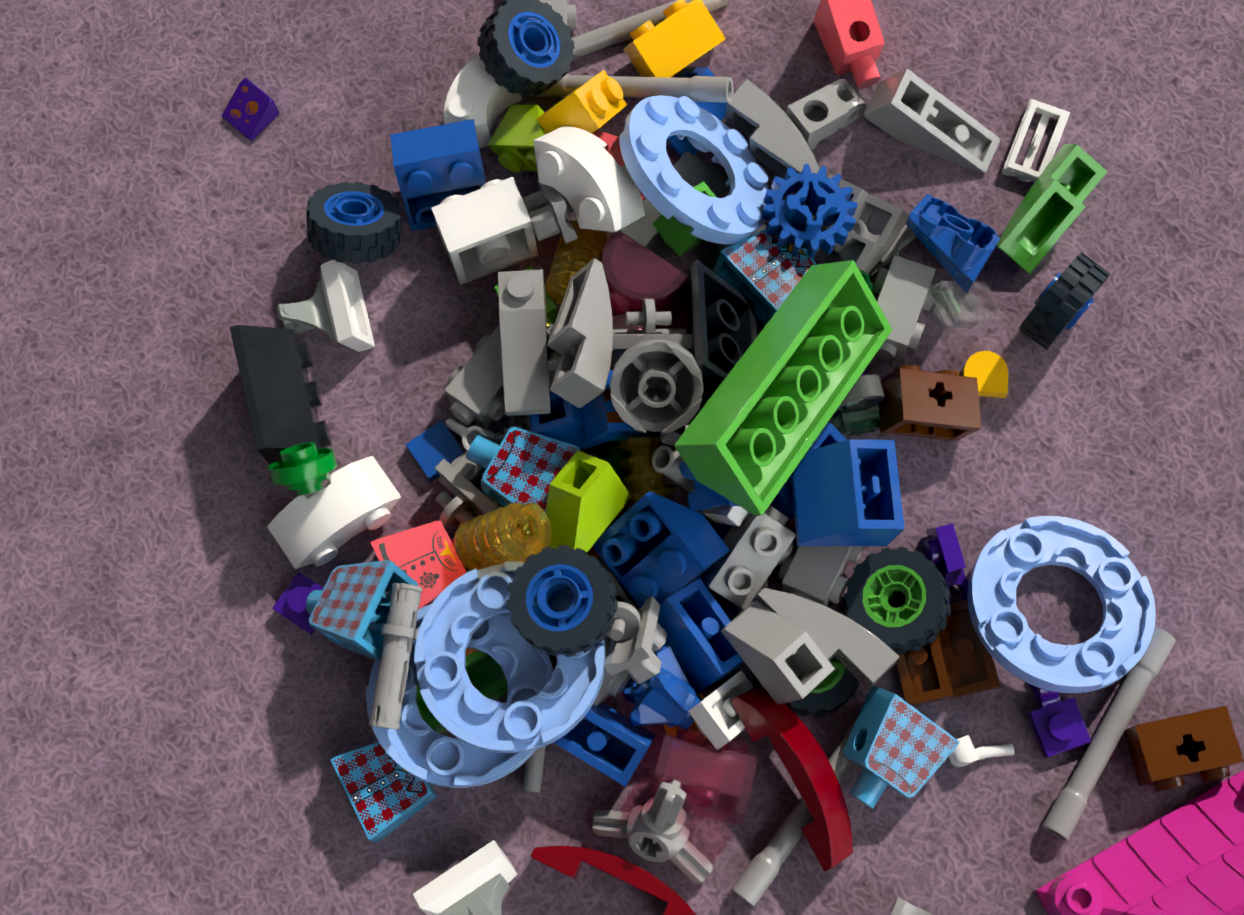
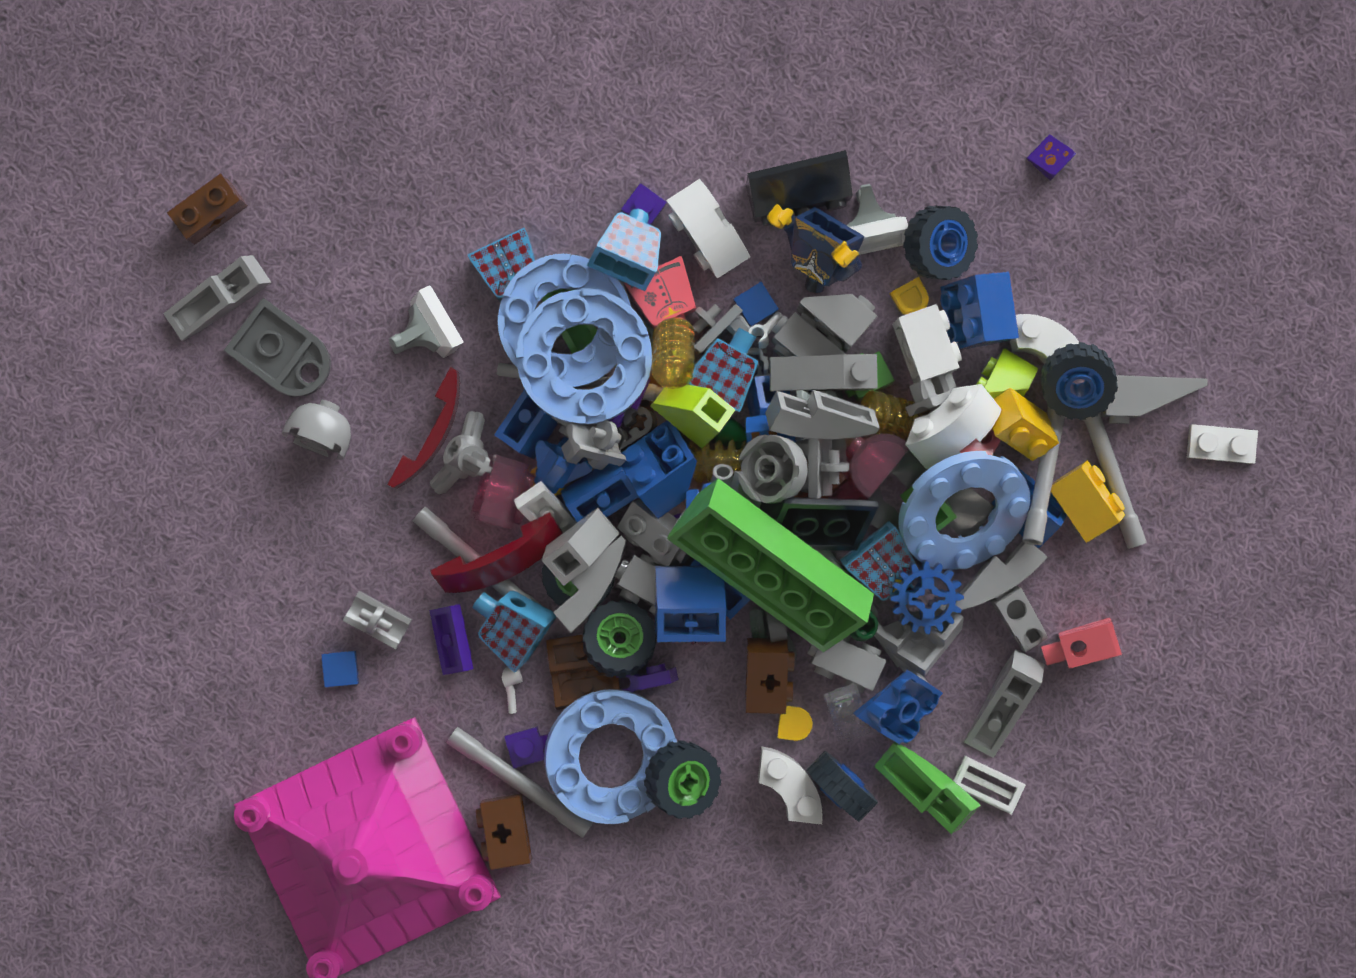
camera: 90 degrees right, 15 degrees up
green plate [268,442,337,496] -> none
light grey pin [368,583,423,730] -> none
black wheel [507,545,618,657] -> none
none -> dark purple plate [429,604,474,675]
none -> black wheel [644,740,722,819]
none -> white brick [758,746,822,824]
none -> dark blue torso [767,204,865,293]
none -> light grey slope [796,294,877,353]
none -> yellow tile [889,277,929,315]

